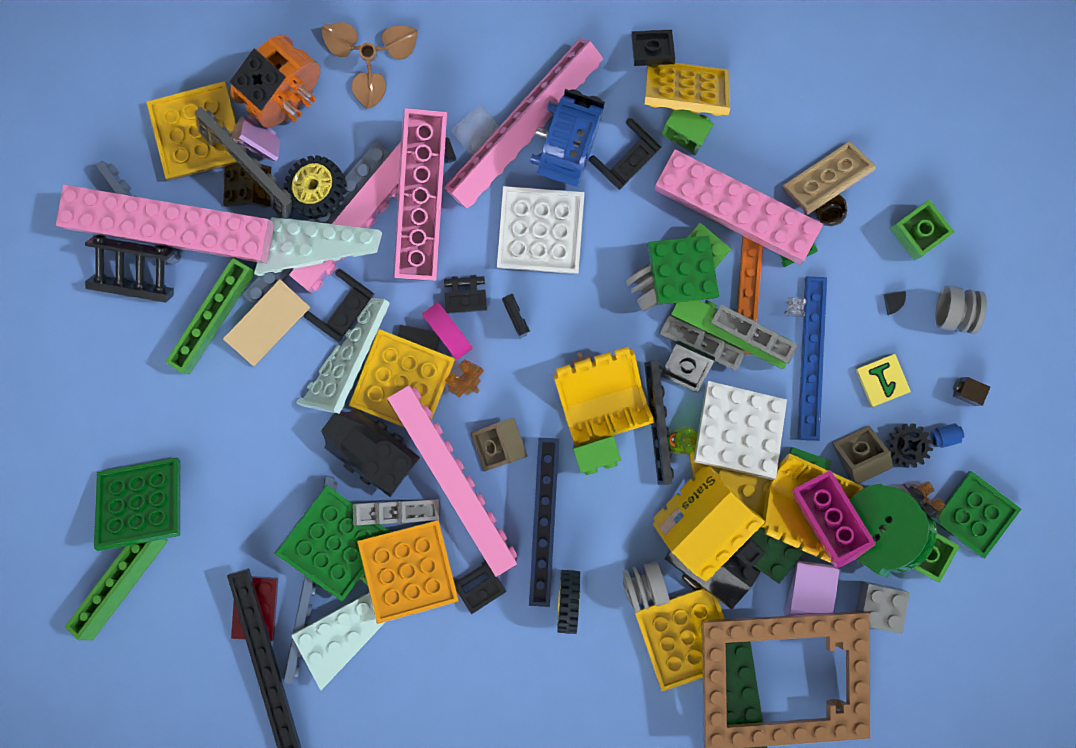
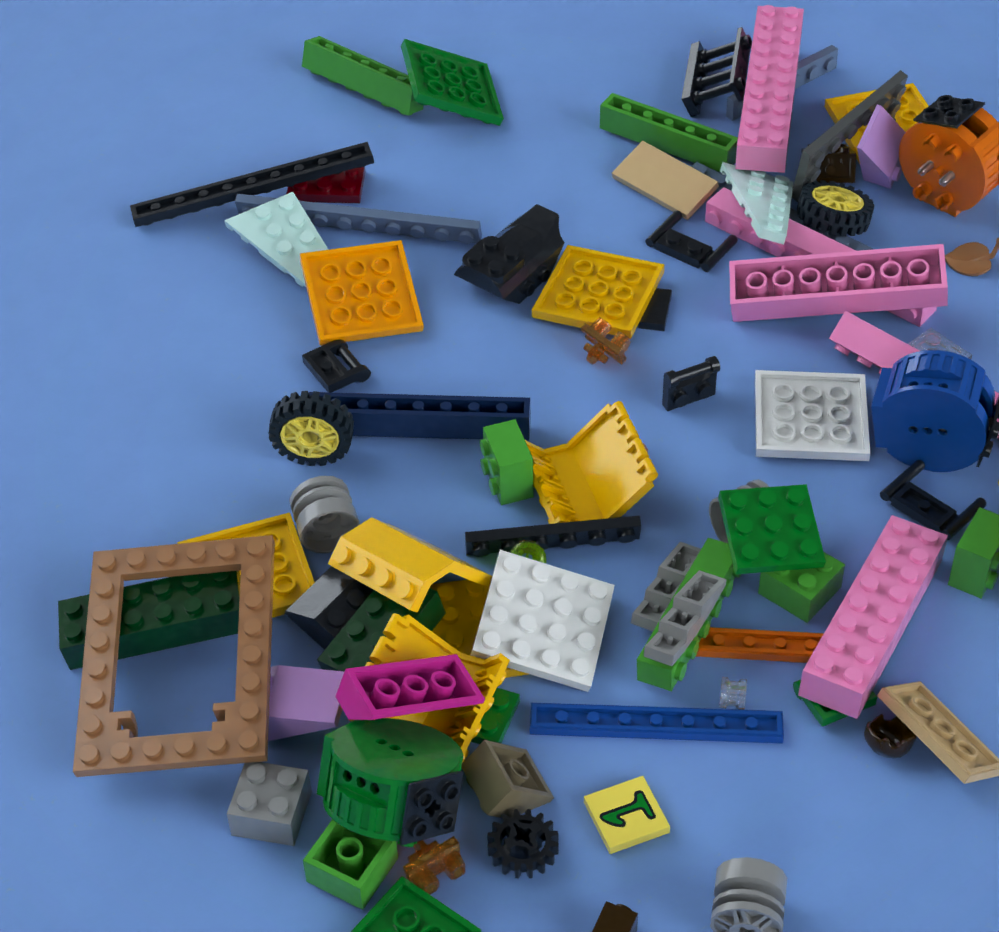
camera: 85 degrees right, 40 degrees down
green plate [274,485,391,602] -> none
light aqua wing [296,298,390,414] -> none
light grey slope [353,499,439,525] -> none
bright pink brick [387,385,519,577] -> none
dark pink brick [422,302,473,360] -> none
black plate [444,275,487,314] -> none
black tile [445,137,456,163] -> none
dark tan slope [471,417,527,472] -> none
plate [662,340,715,393] -> none
black tile [735,538,765,568] -> none
black tile [884,291,906,315] -> none
bright green brick [890,199,955,260] -> none
blue brick [930,423,964,448] -> none

